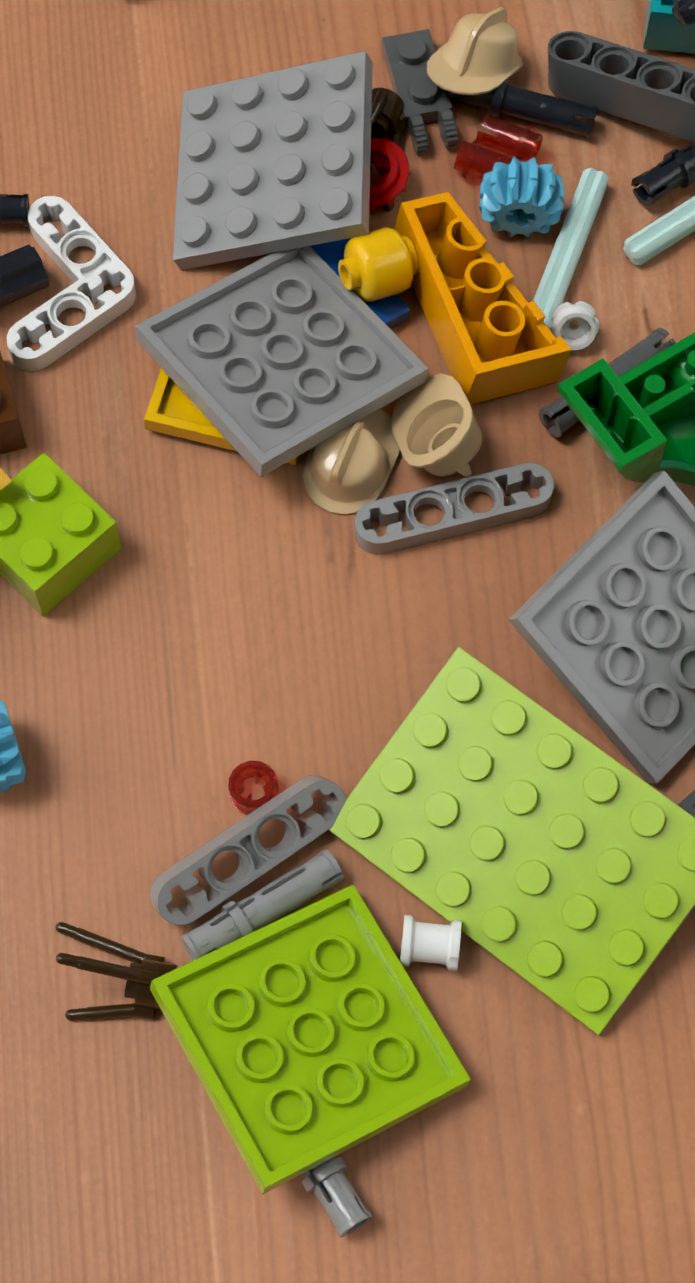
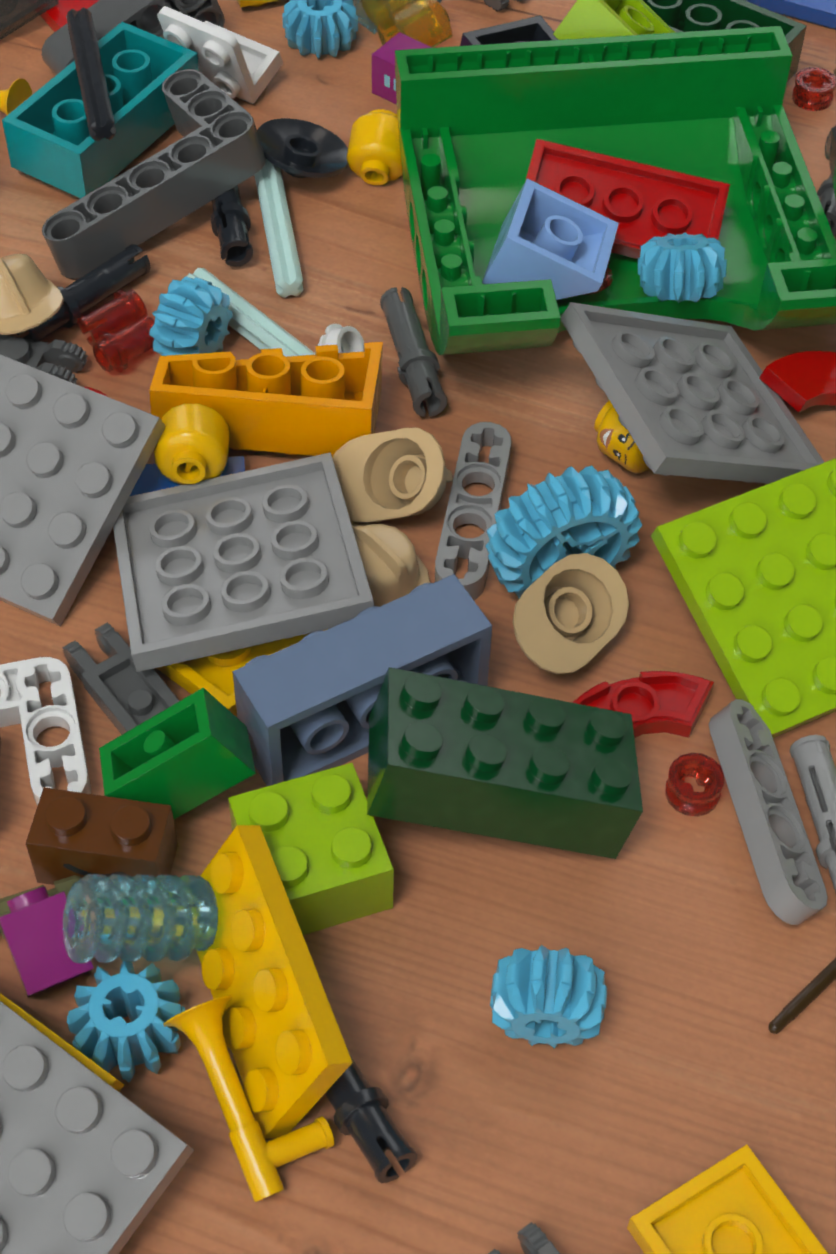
camera: 65 degrees left, 15 degrees down
none -> dark grey hinge [62,622,179,735]
none -> green brick [99,688,256,819]
none -> sand blue brick [232,574,492,786]
none -> dark green brick [367,667,643,859]
none -> medium azure gear [485,465,642,598]
none -> tan piece [512,553,629,674]
none -> red tile [572,671,714,738]

